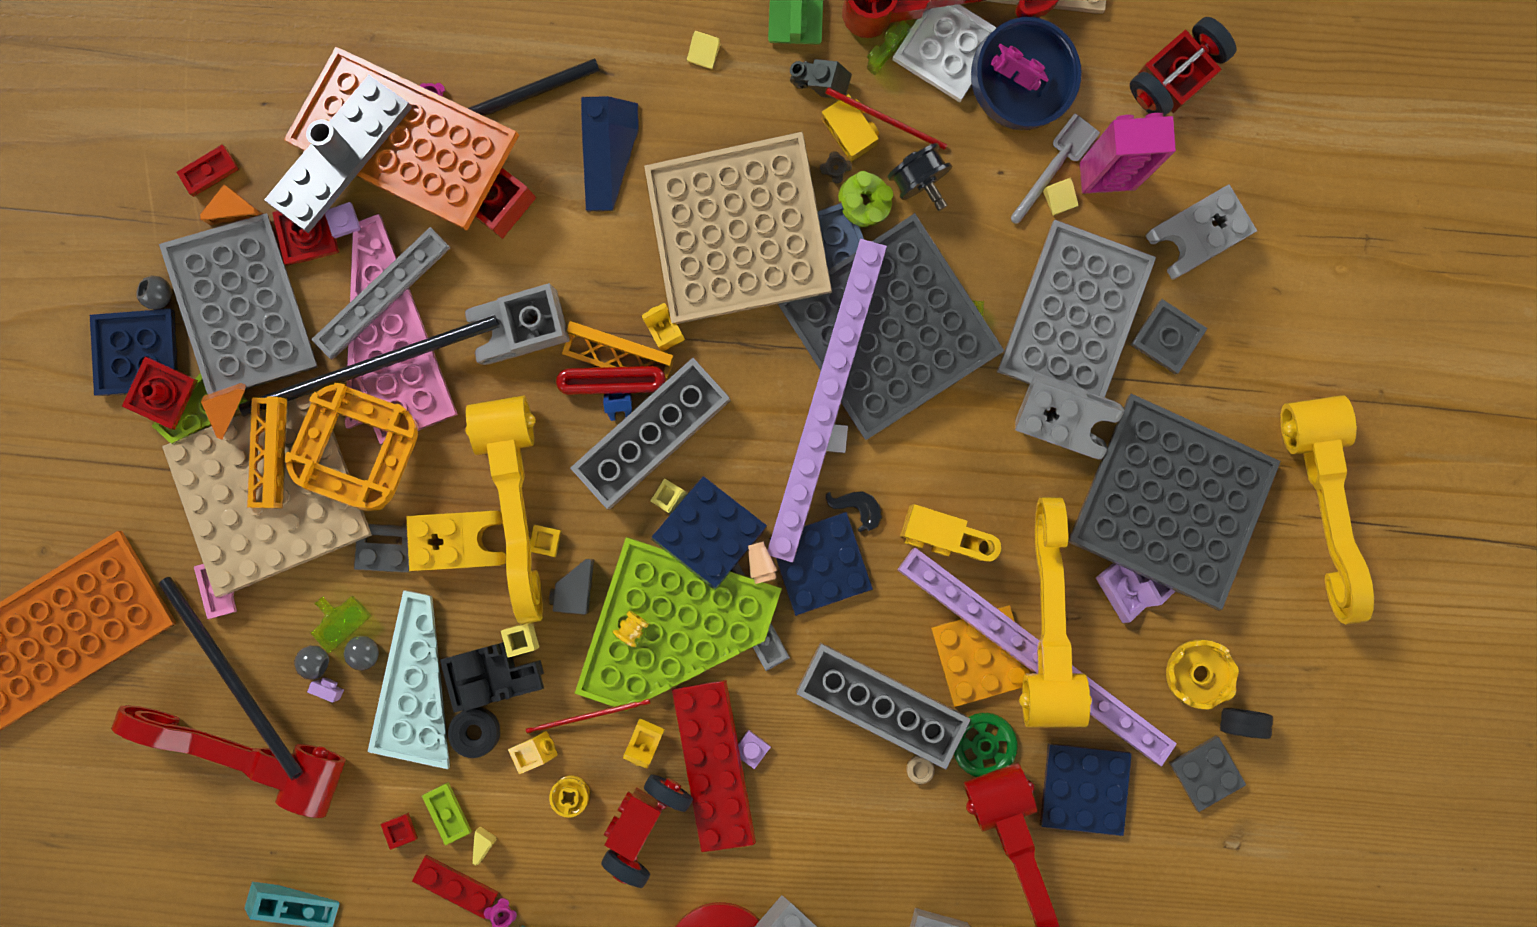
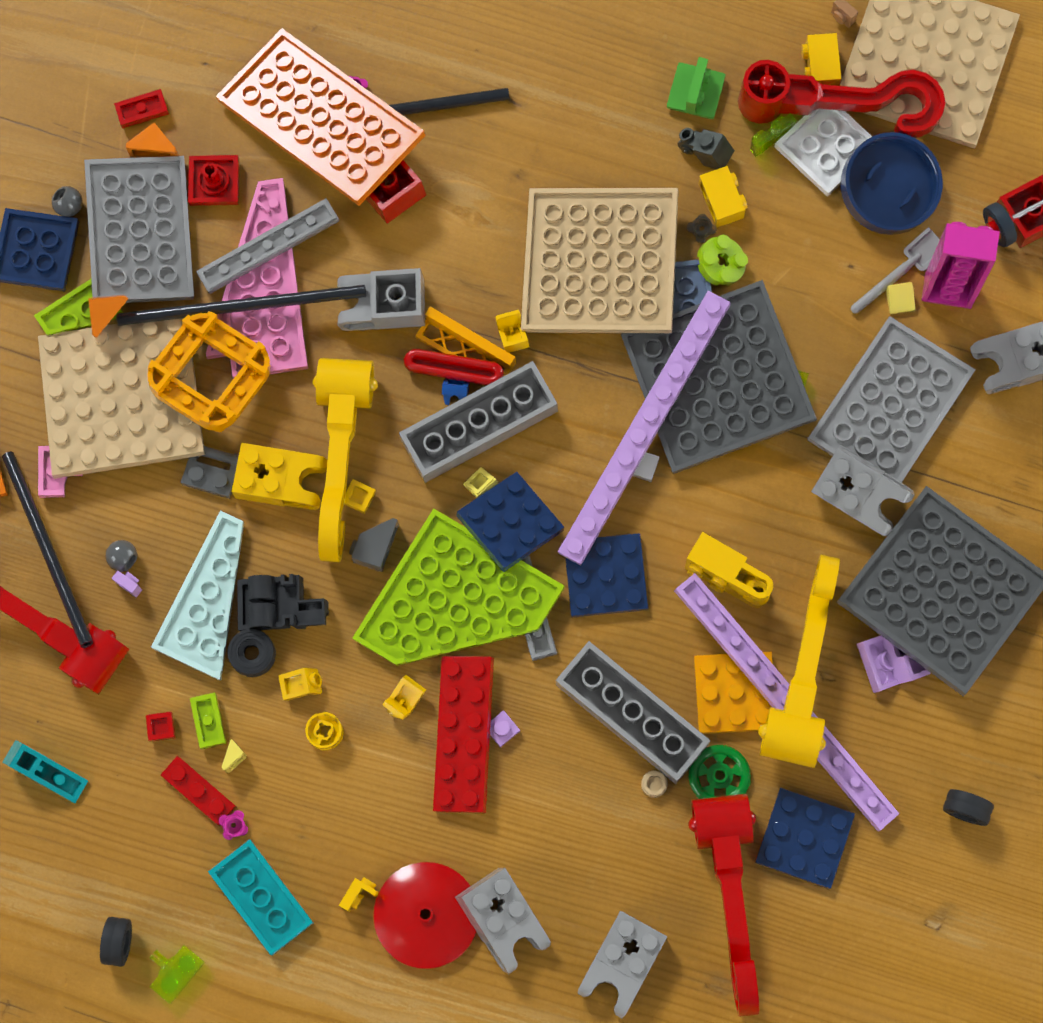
camera: 15 degrees right, 10 degrees down
red plate [122,357,198,430] -> none
light orange fence [247,396,287,508] -> none
plate [264,74,412,233] -> none
clear neon green plate [311,596,372,653] -> none
lavender plate [325,202,361,238] -> none
dark grey piece [344,636,379,671] -> none
light yellow brick [501,622,539,657] -> none
red piece [526,699,650,734] -> none
dark blue wedge [581,96,639,211] -> none
brick [601,775,693,888] -> none
yellow bush [612,610,649,647] -> none
light yellow slope [687,31,721,69] -> none
light nougat cone [748,542,777,584] -> none
red axle [825,87,947,150] -> none
black piece [826,491,882,533] -> none
black wheel [887,143,952,211] -> none
dark pink hinge [991,44,1048,90] -> none
dark grey plate [1130,299,1208,375] -> none
yellow plate [1166,639,1239,709] -> none
dark grey plate [1169,736,1246,812] -> none

